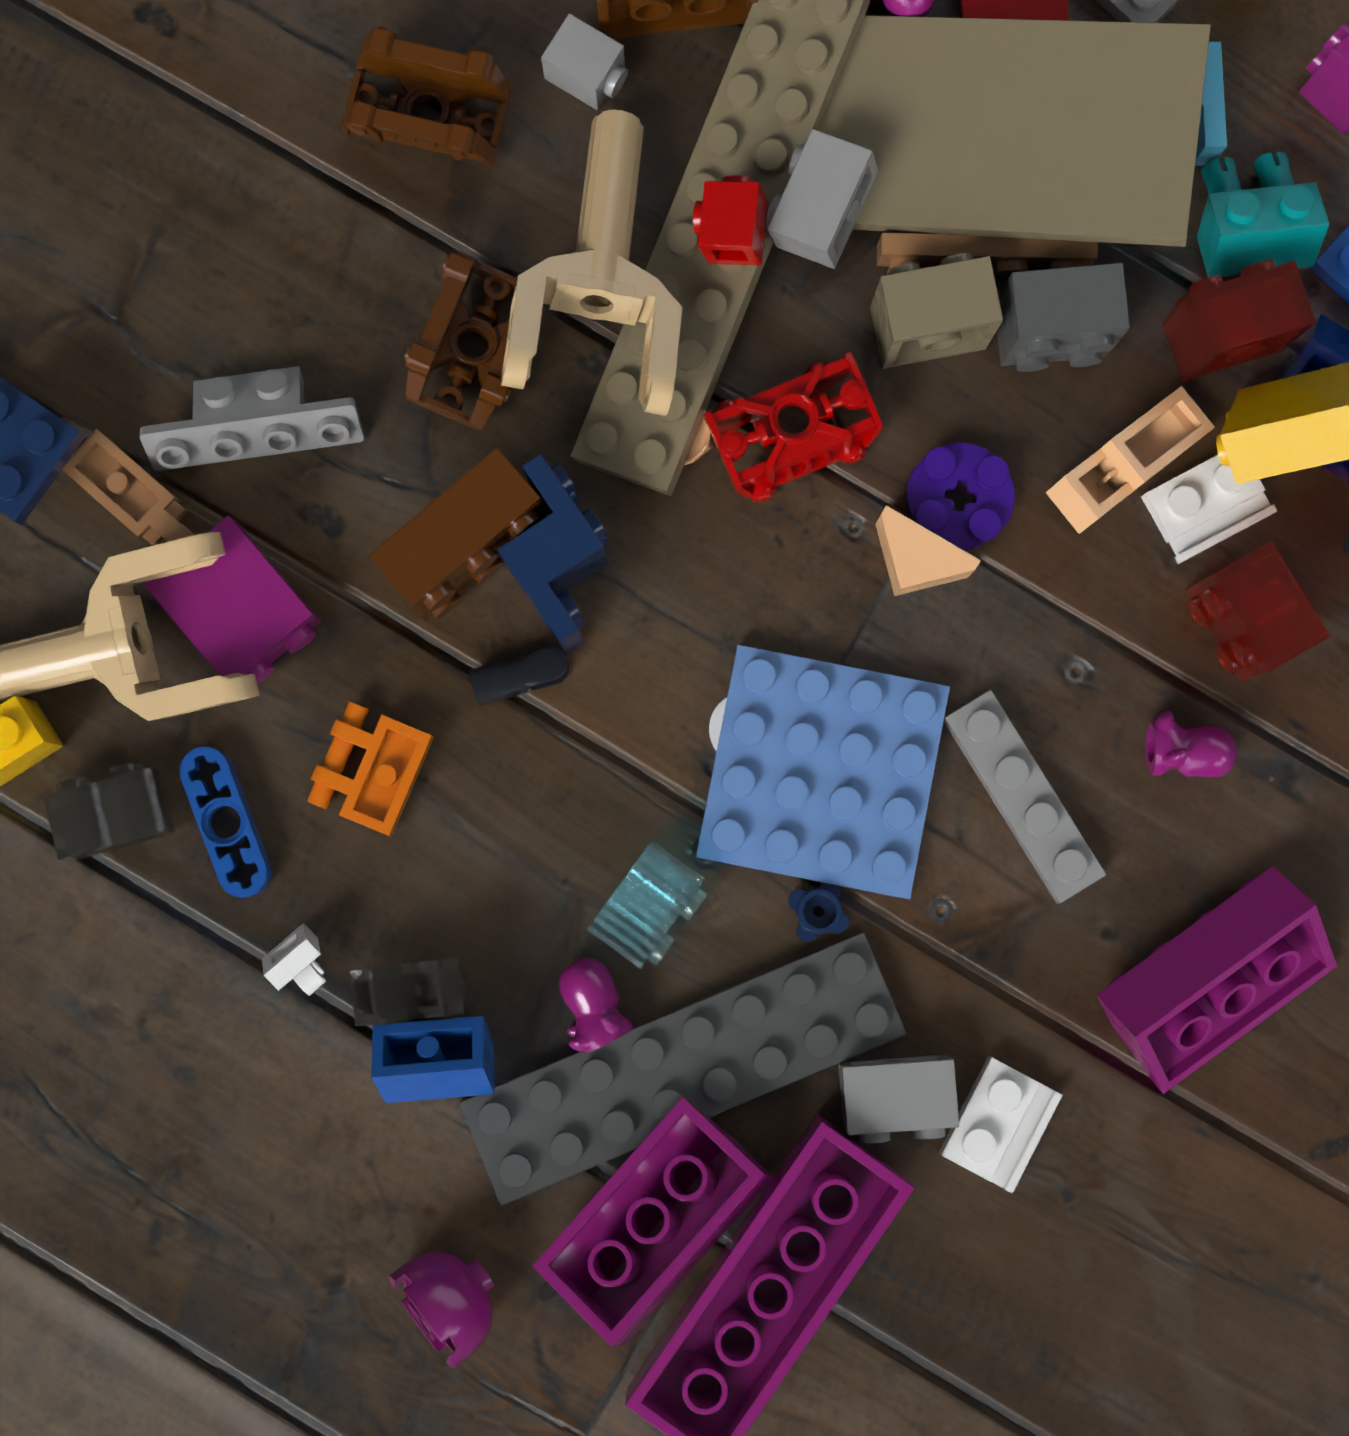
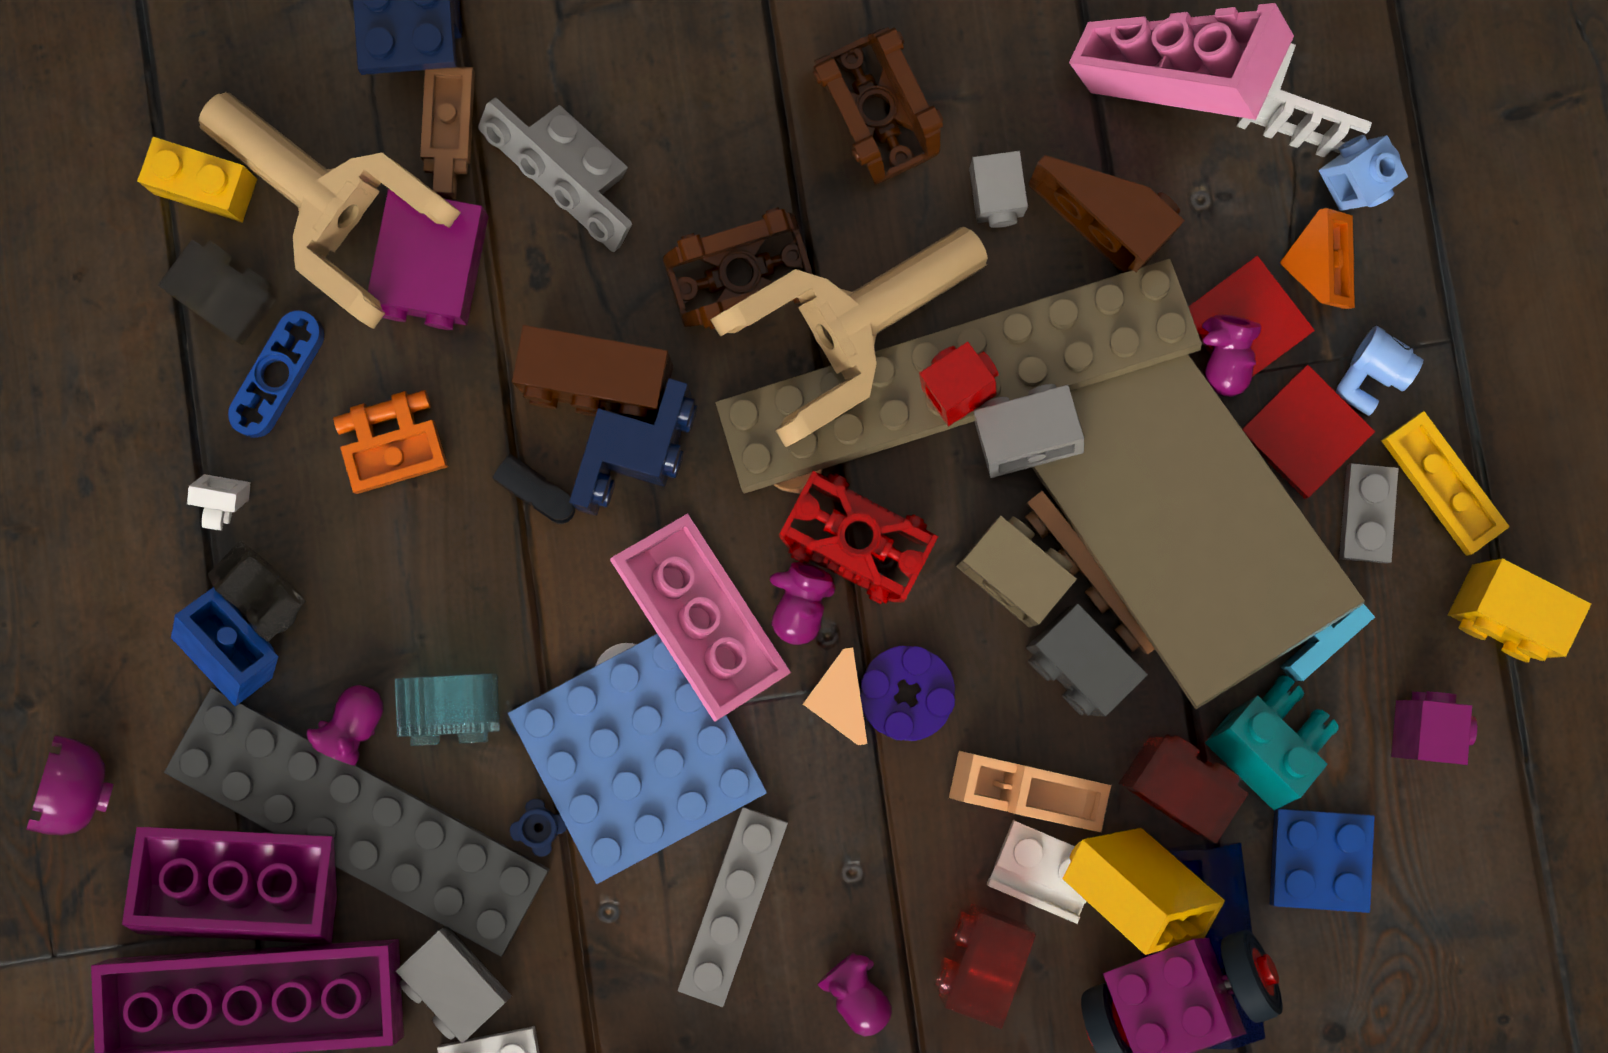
camera: 50 degrees right, 0 degrees up
none -> bright pink slope [610,513,791,722]
none -> magenta animal [769,562,836,645]

